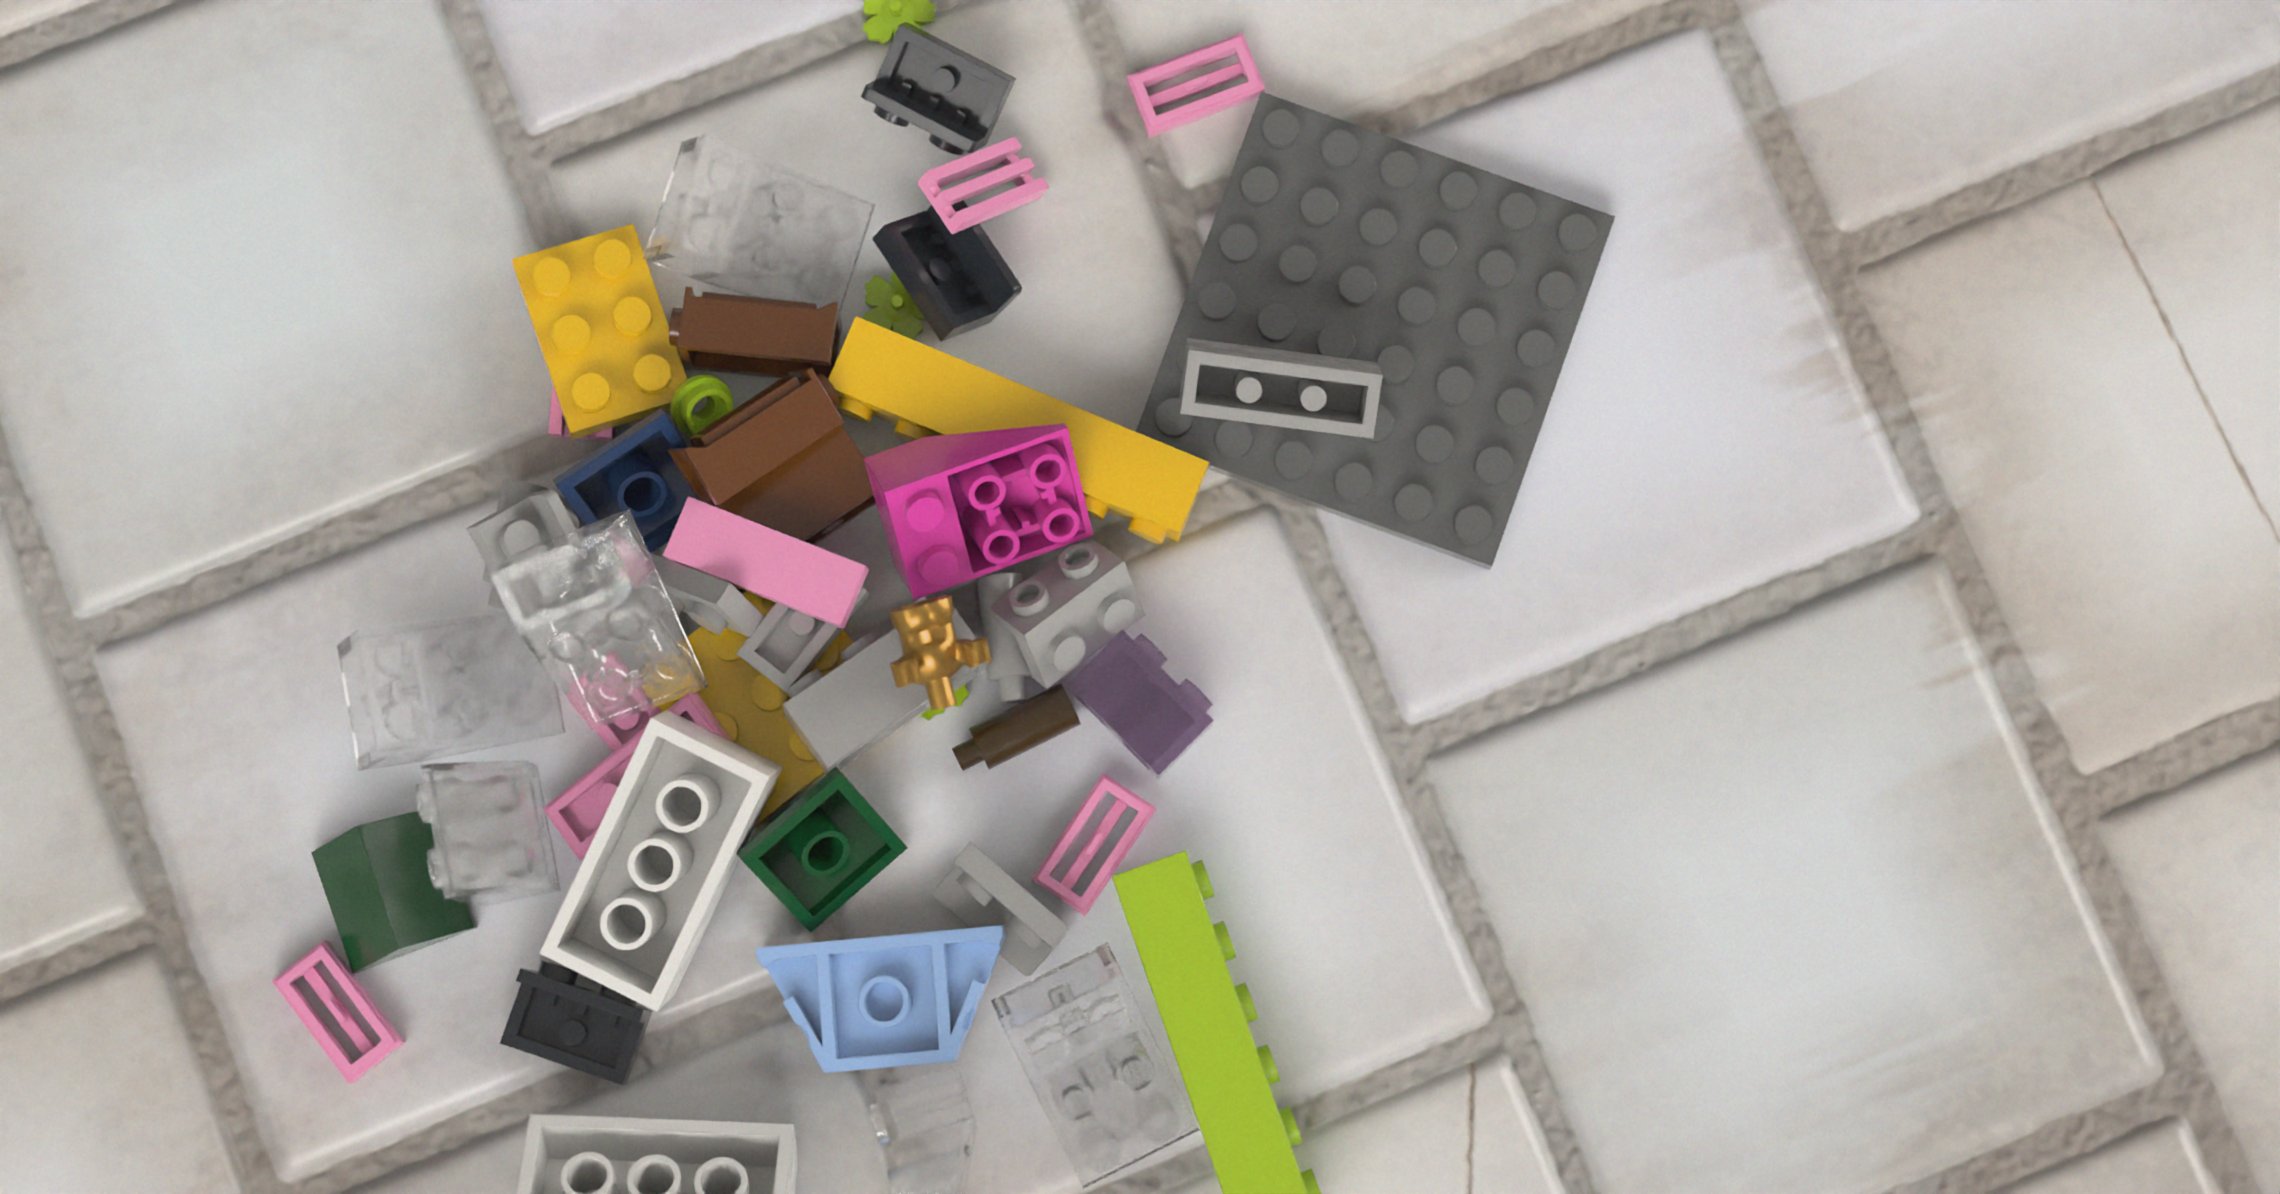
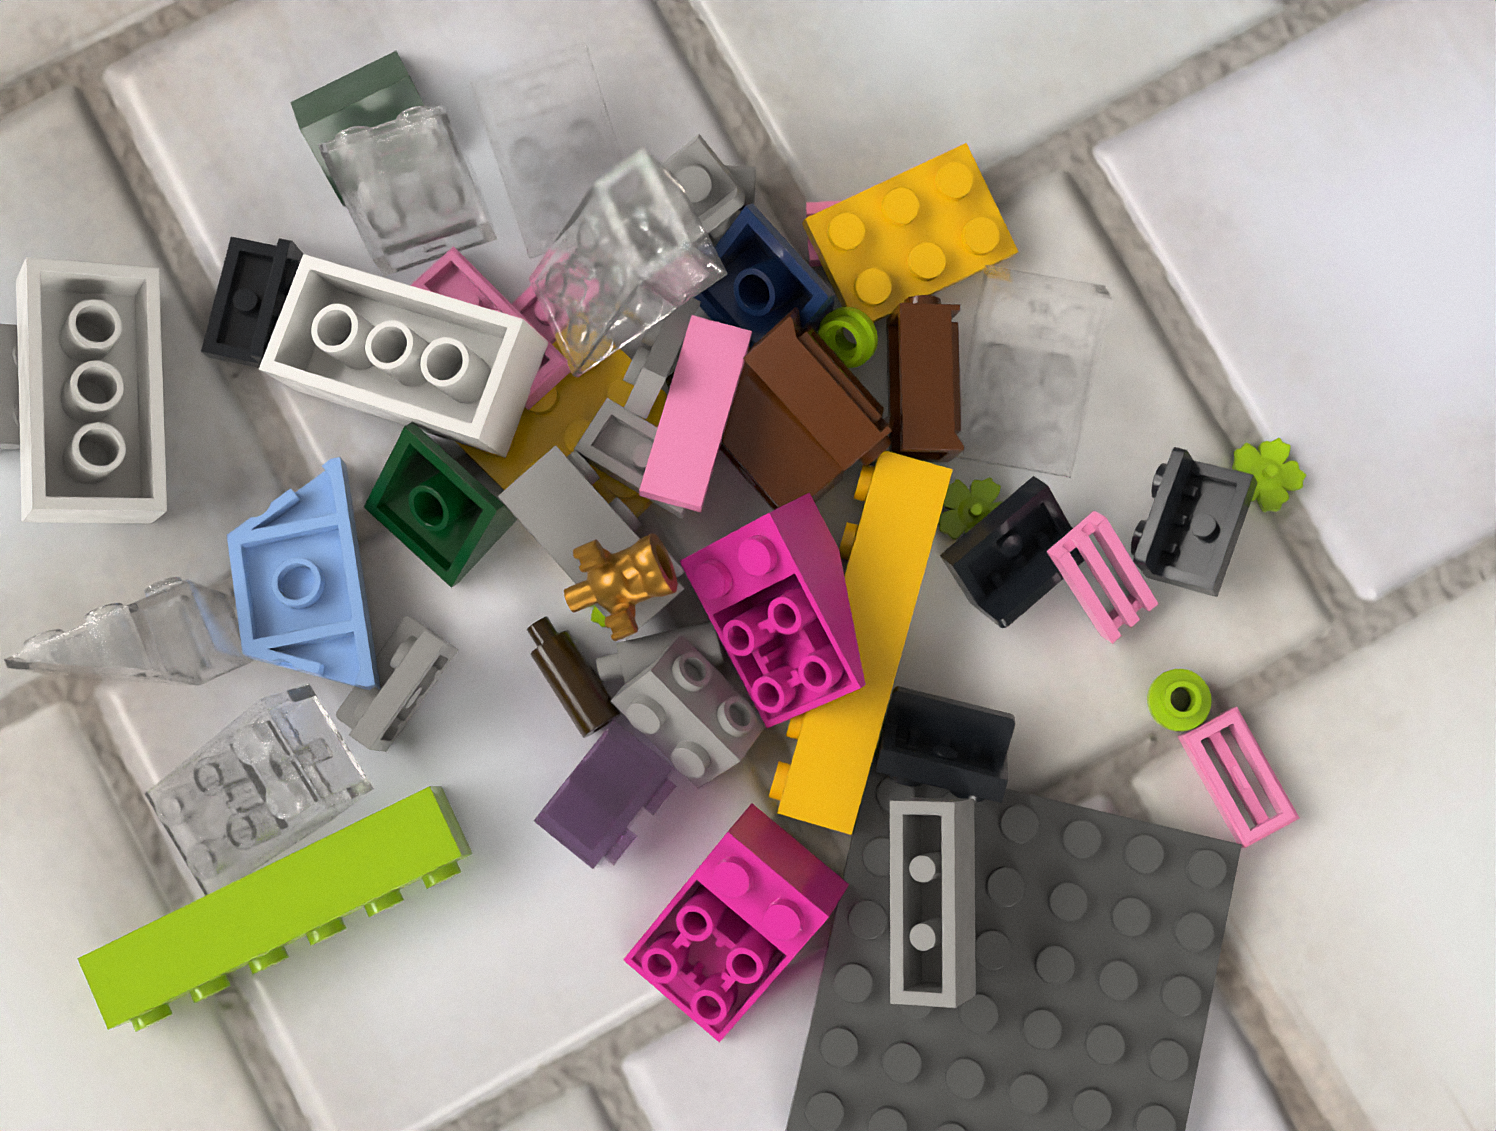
camera: 90 degrees right, 0 degrees up
bright pink tile [272,941,406,1083] -> none
bright pink tile [1031,773,1156,916] -> none
none -> dark pink slope [623,803,849,1043]
none -> black bracket [876,686,1015,803]
none -> lime plate [1147,669,1212,732]

